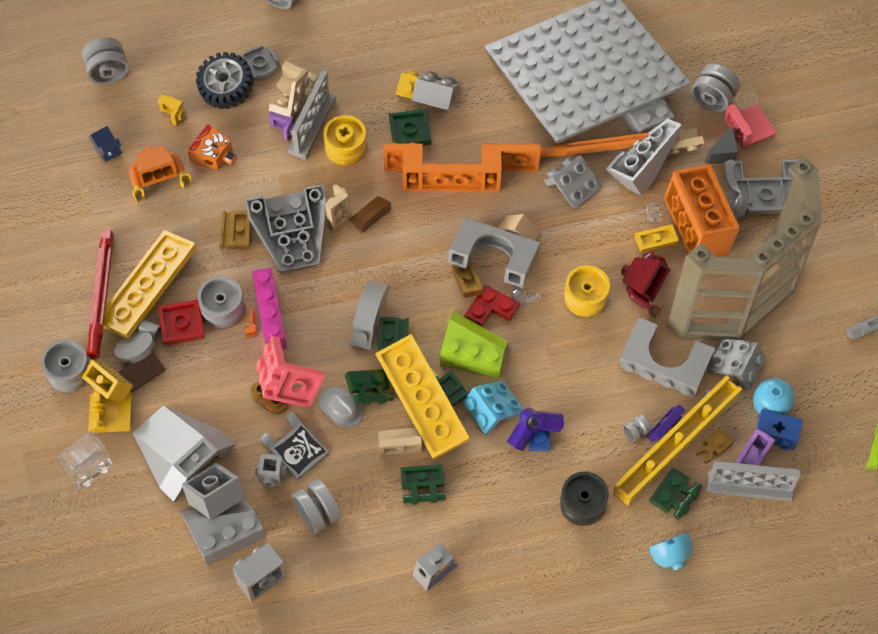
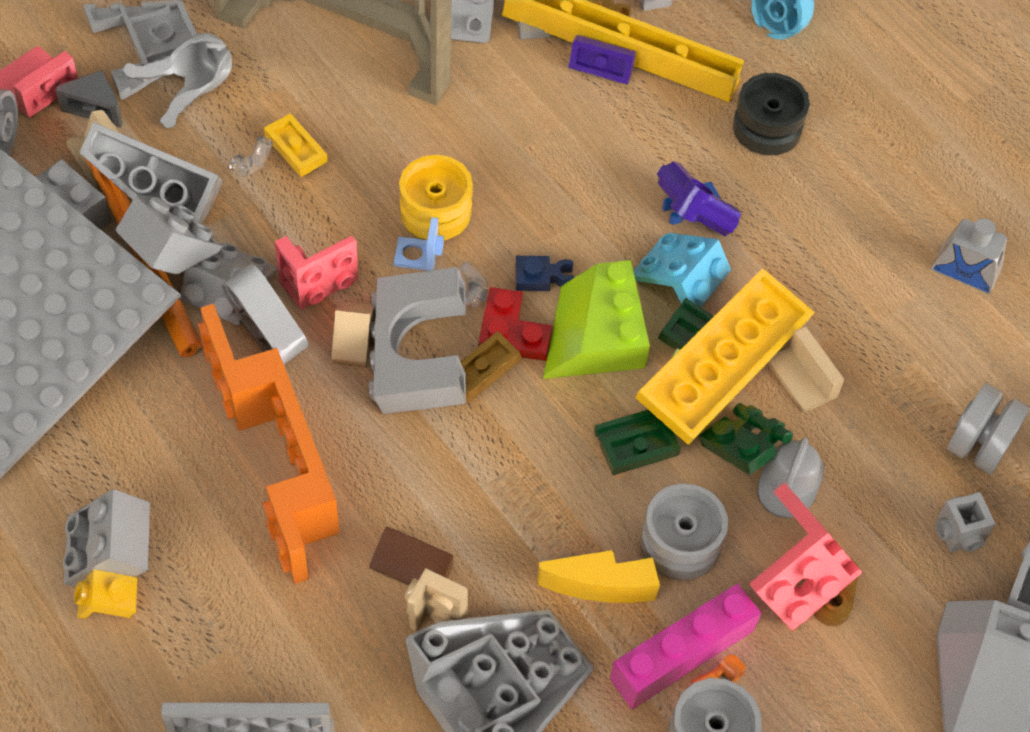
camera: 115 degrees left, 5 degrees down
flag [261,412,329,480] -> none
yellow wheel [323,115,367,165] -> none
light grey arch [350,280,390,350] -> none
dark green plate [389,109,431,146] -> none
dark green plate [400,464,446,505] -> none
light grey arch [619,317,715,397] -> none
dark red torso [621,251,671,318] -> none
light grey wheel [622,414,652,443] -> none
dark green plate [649,467,703,520] -> none
orange brick [664,164,740,257] -> none
none -> light grey slope [115,196,222,274]
none -> beam [221,264,308,365]
none -> coral bracket [274,236,358,310]
none -> light blue bracket [394,217,444,271]
none -> dark blue plate [515,256,574,291]
none -> yellow slope [537,550,660,603]
none -> light grey wheel [641,483,728,580]

